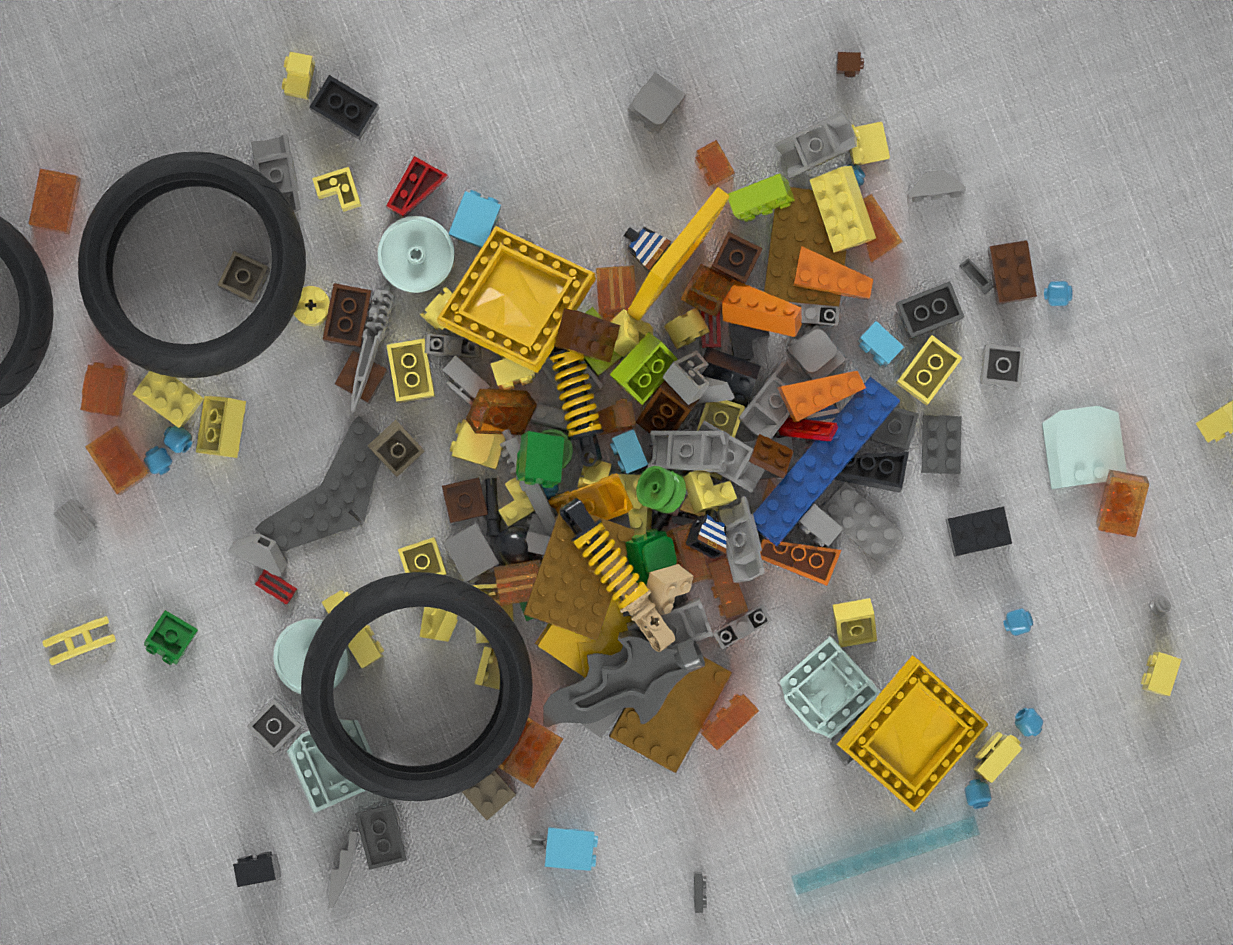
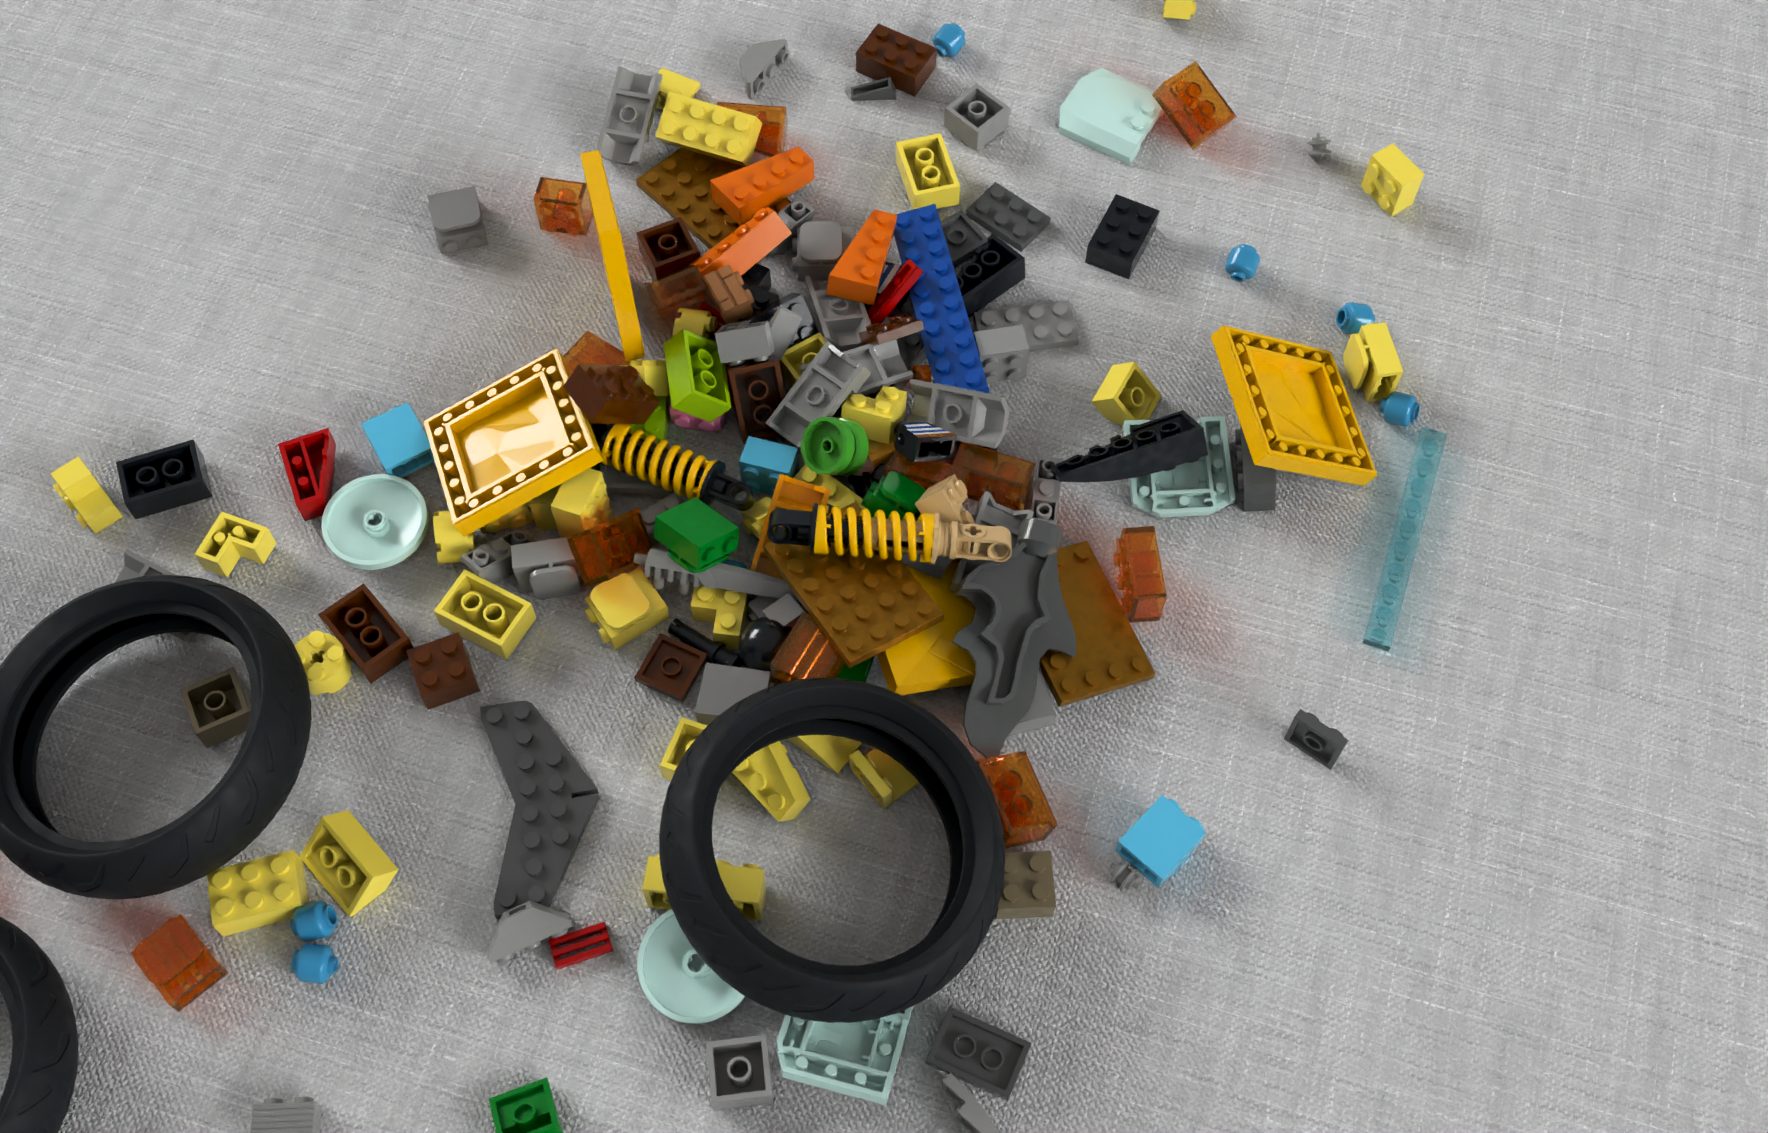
camera: 50 degrees left, 25 degrees down
clear orange brick [85,425,152,496] -> none
light grey piece [351,285,394,413] -> none
dark tan brick [368,420,425,477] -> none
clear orange wedge [595,399,636,436] -> none
torso [623,227,671,272] -> none
lime brick [728,173,795,222] -> none
orange wedge [760,539,841,586] -> none
reddish brown brick [836,52,864,77] -> none
medium azure brick [858,321,904,367] -> none
dark grey brick [895,281,965,340] -> none
none -> medium nougat brick [703,265,754,324]
none -> black wedge [1050,410,1208,482]

